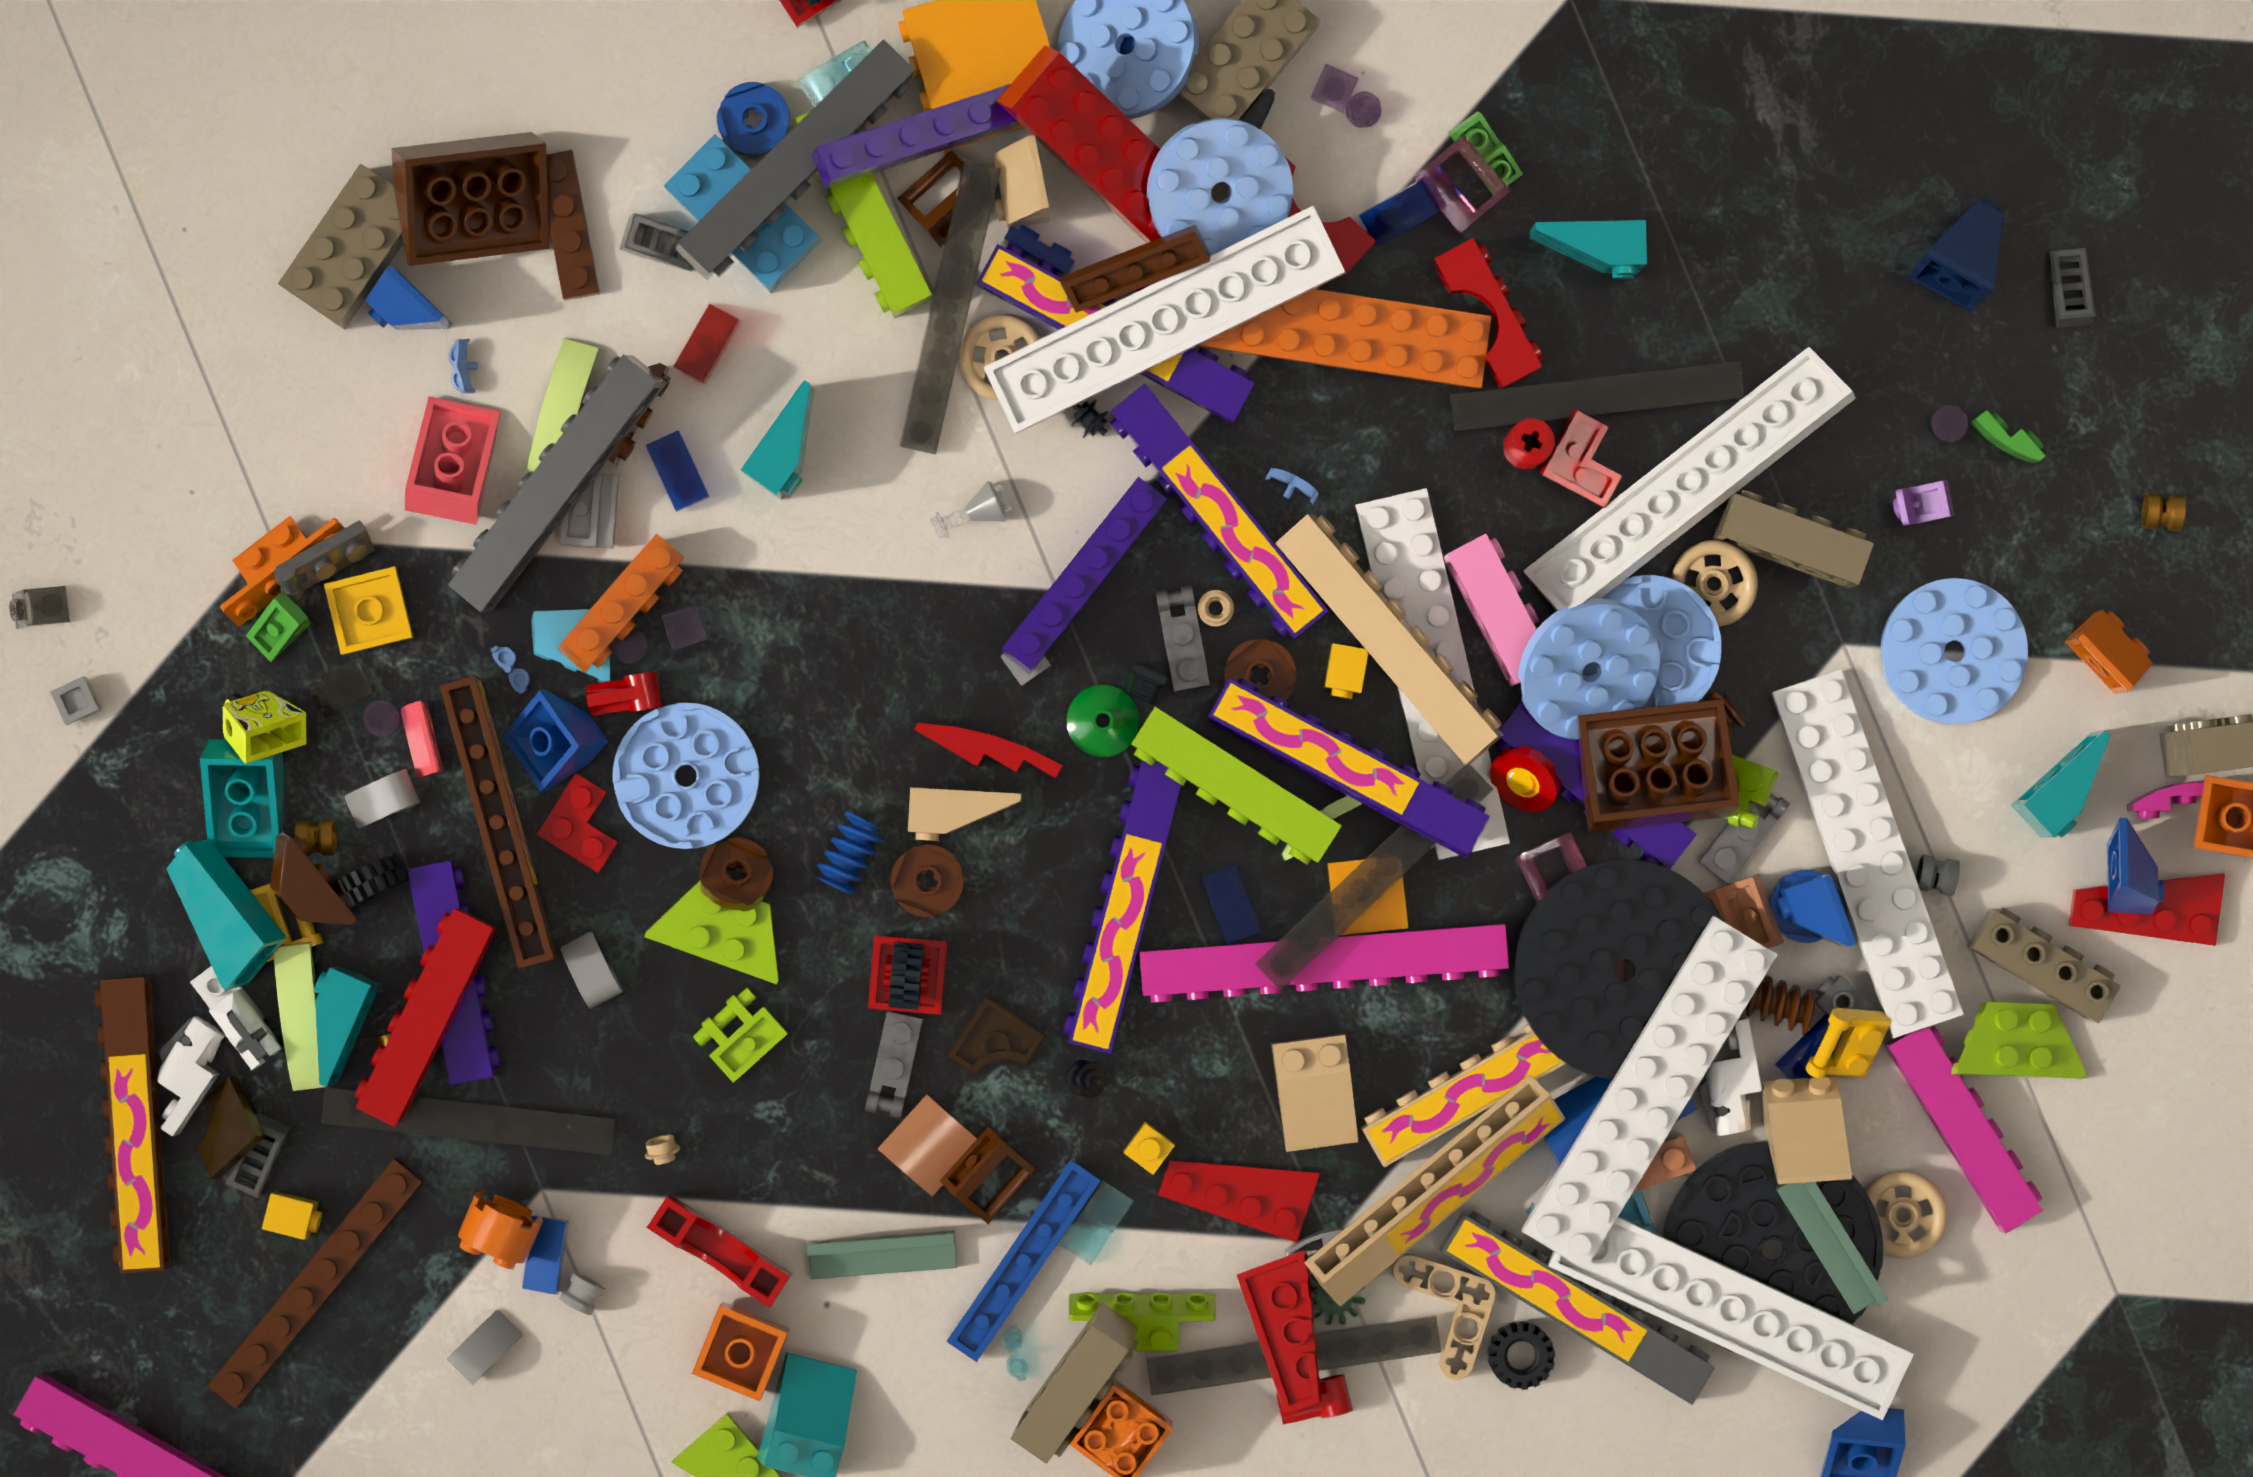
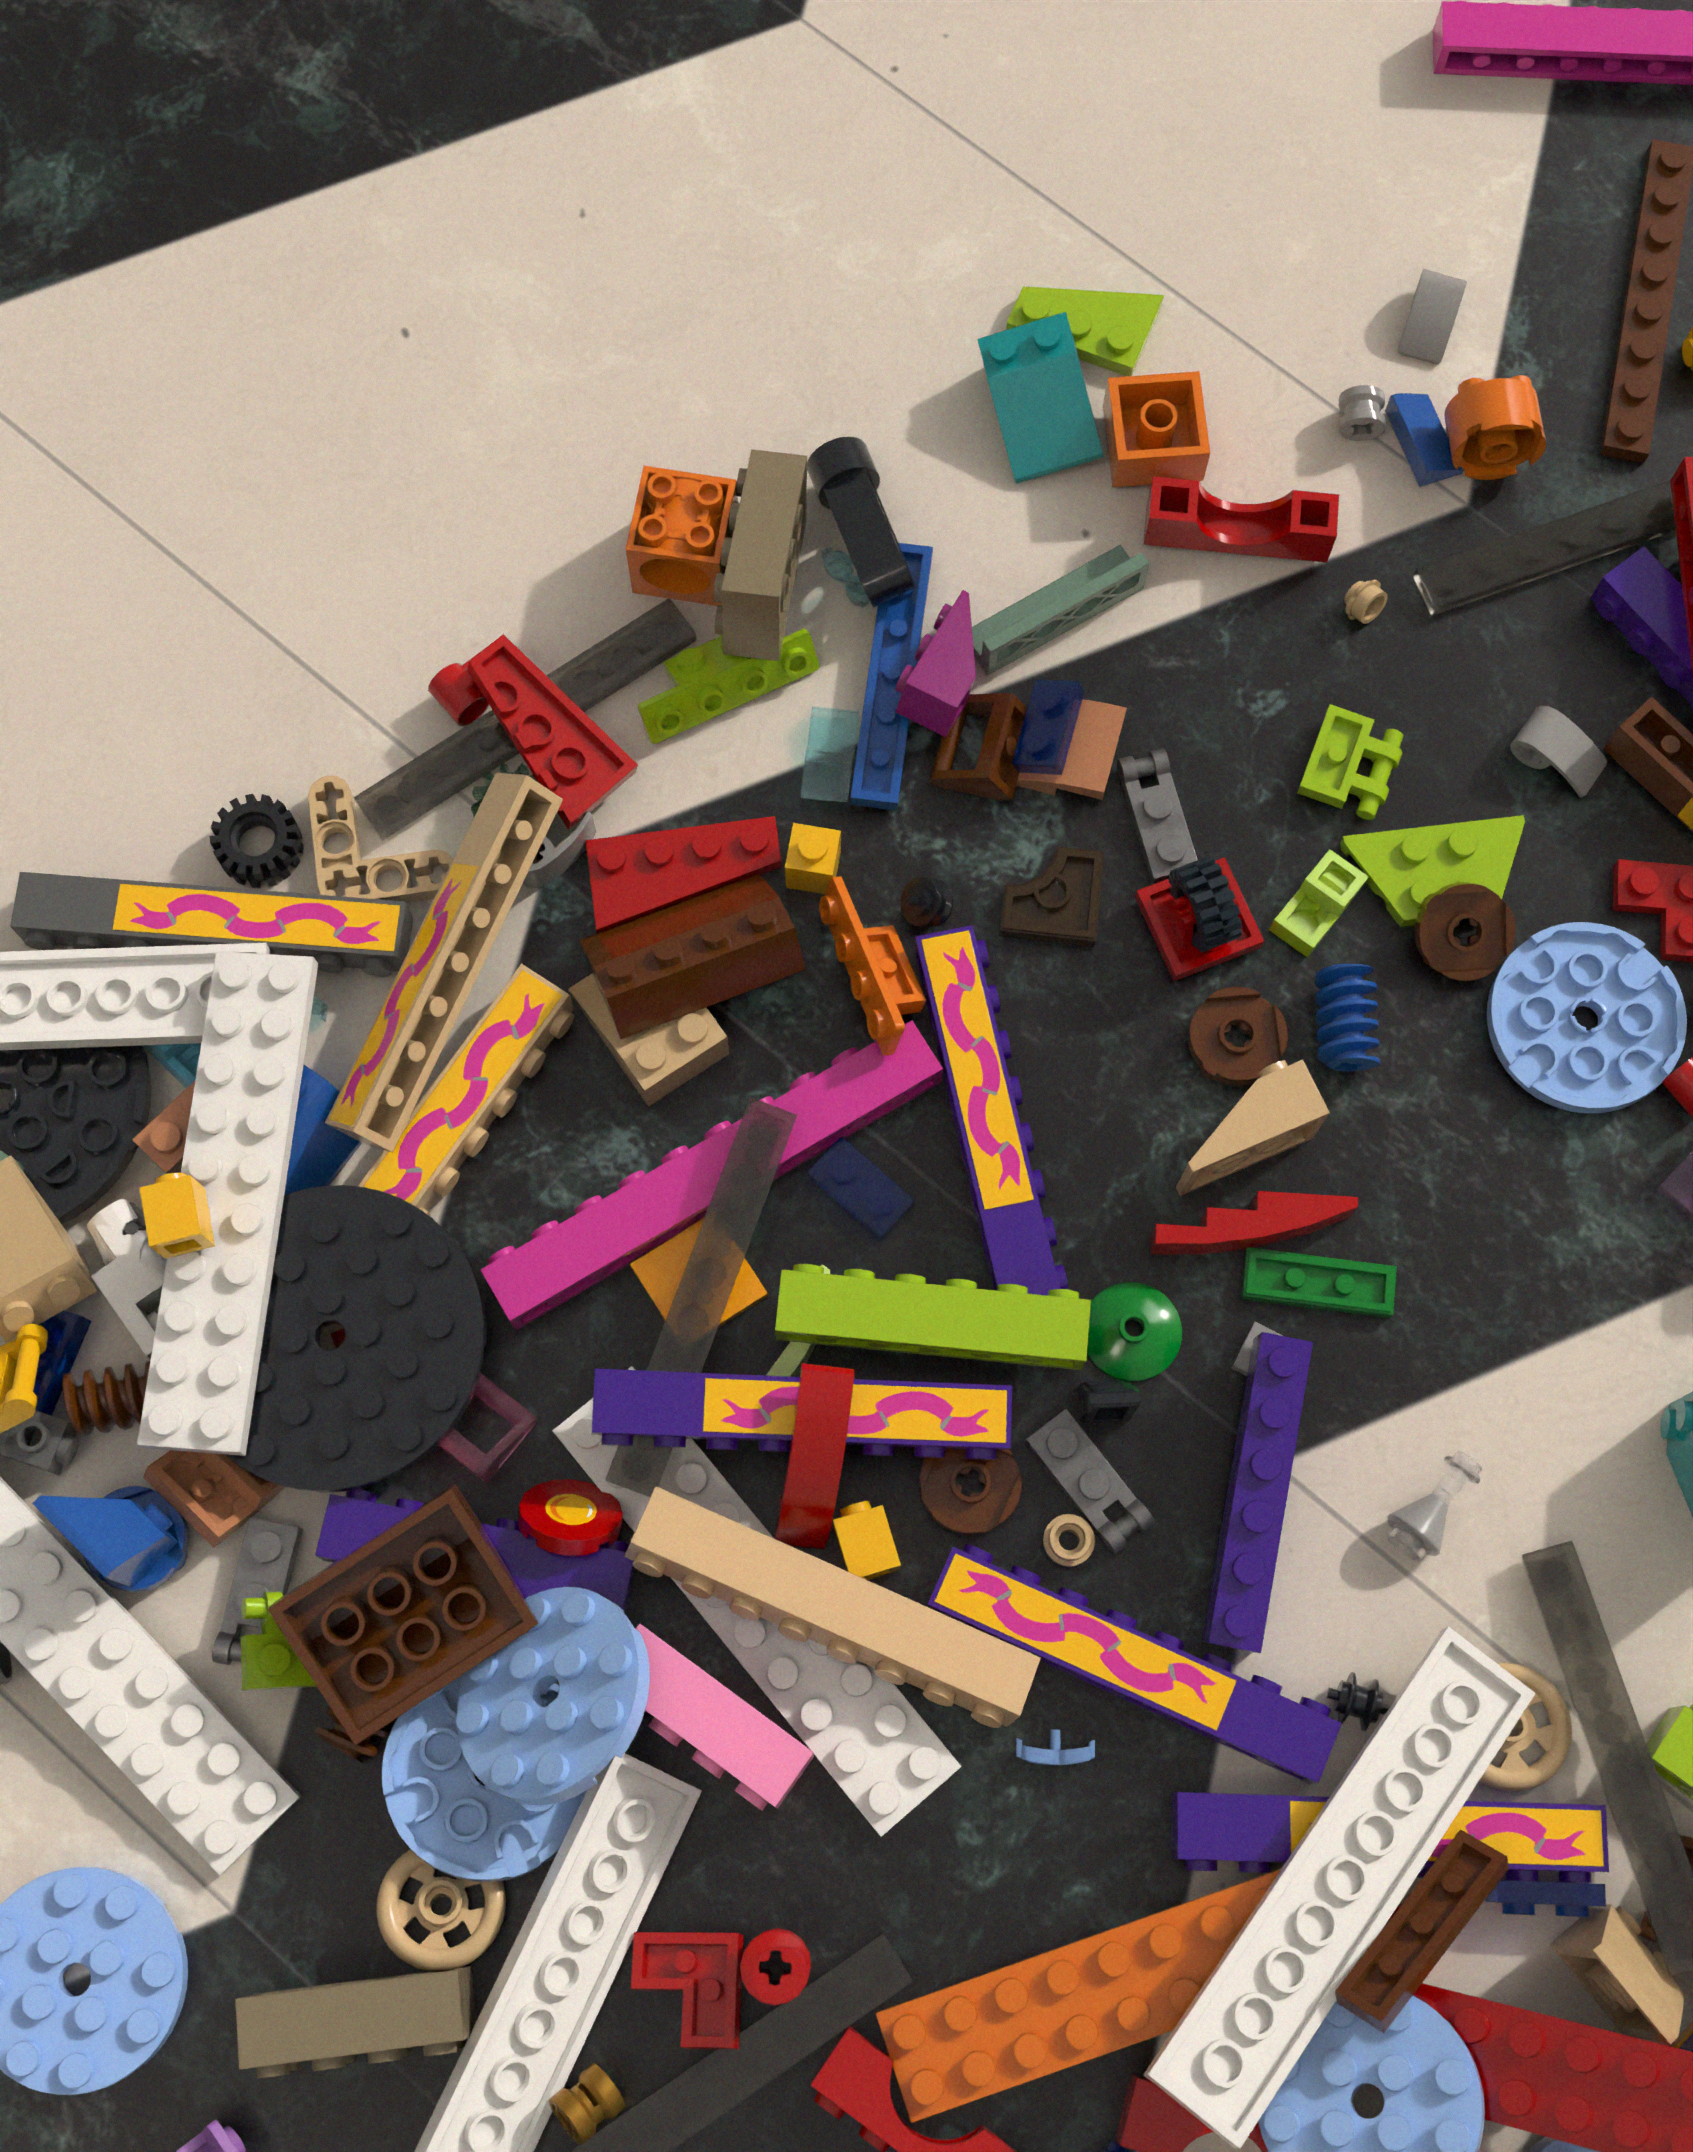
camera: 160 degrees right, 15 degrees down
none -> yellow brick [139,1173,215,1259]
none -> pearl gold wheel [549,2063,626,2145]
none -> reddish brown slope [579,873,806,1039]
none -> red slope [774,1363,854,1549]
none -> black beam [807,437,916,607]
none -> orange bracket [819,876,926,1056]
none -> magenta slope [895,590,976,737]
none -> clear blue plate [1012,680,1085,775]
none -> green tile [1240,1247,1397,1318]
none -> lime slope [1268,849,1369,958]

